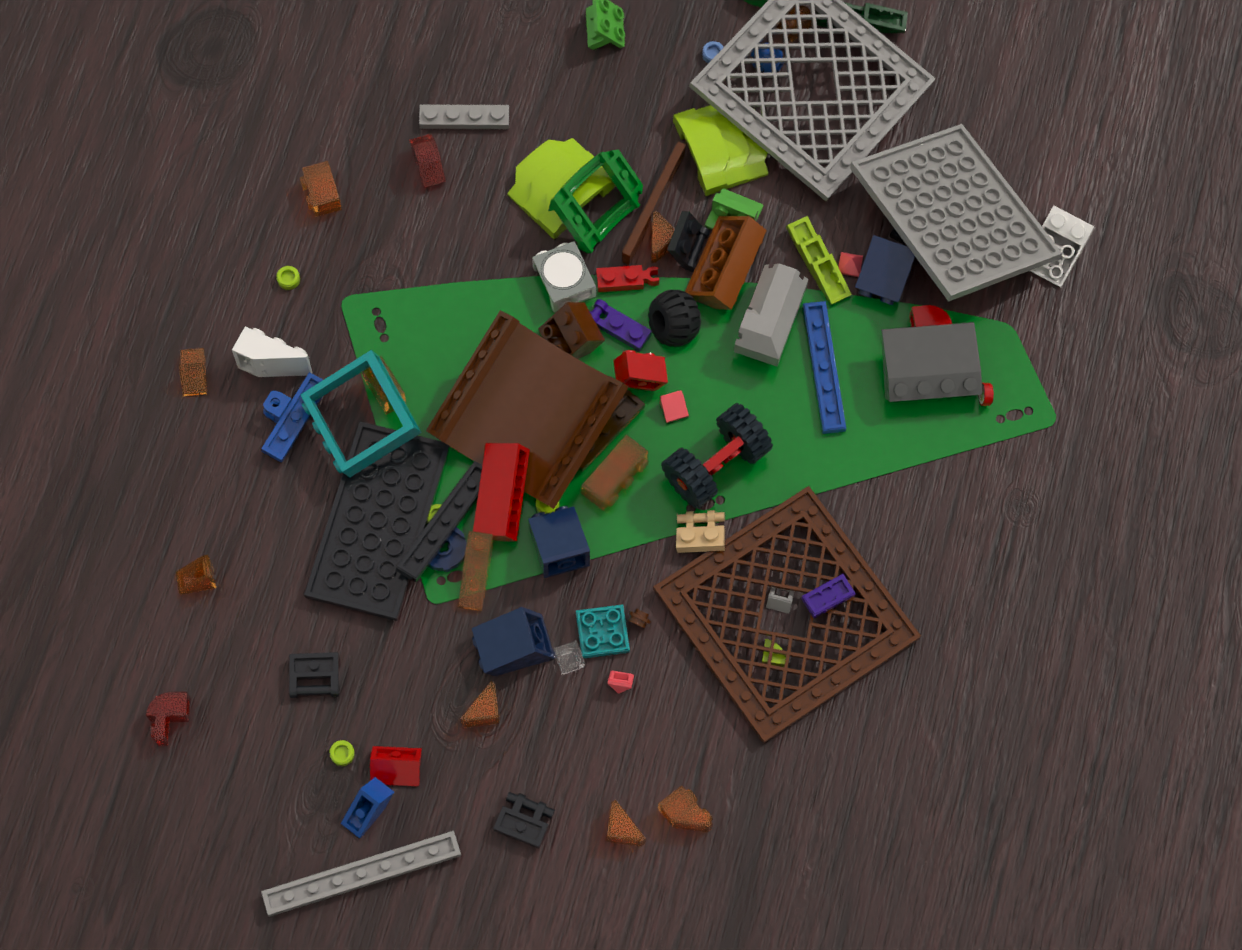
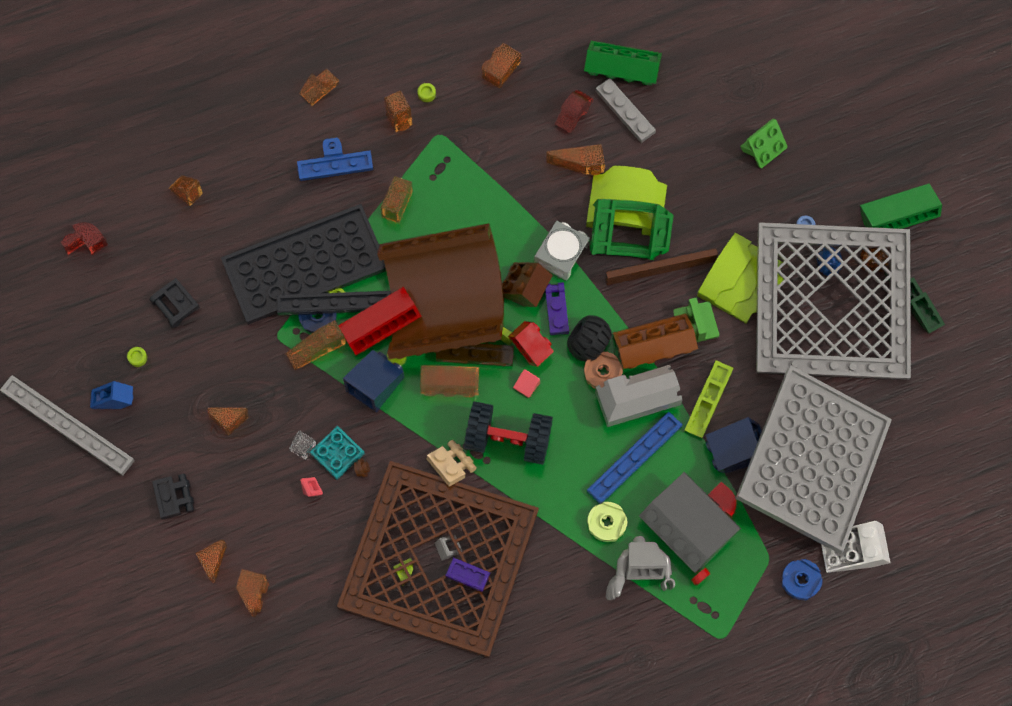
camera: 55 degrees right, 0 degrees up
white slope [232,327,312,377] -> none
teal window [300,350,422,477] -> none
red panel [370,746,422,786] -> none
dark blue slope [472,607,555,676] -> none
red plate [596,265,659,292] -> none
clear orange slope [651,212,675,263] -> none
black plate [667,211,710,272] -> none
coral slope [838,252,863,277] -> none
none -> clear orange brick [384,90,412,132]
none -> clear orange slope [546,144,605,175]
none -> green slope [584,40,662,85]
none -> nougat plate [584,352,623,389]
none -> yellowish green plate [587,502,627,542]
none -> light grey torso [606,536,675,601]
none -> blue plate [782,559,822,600]

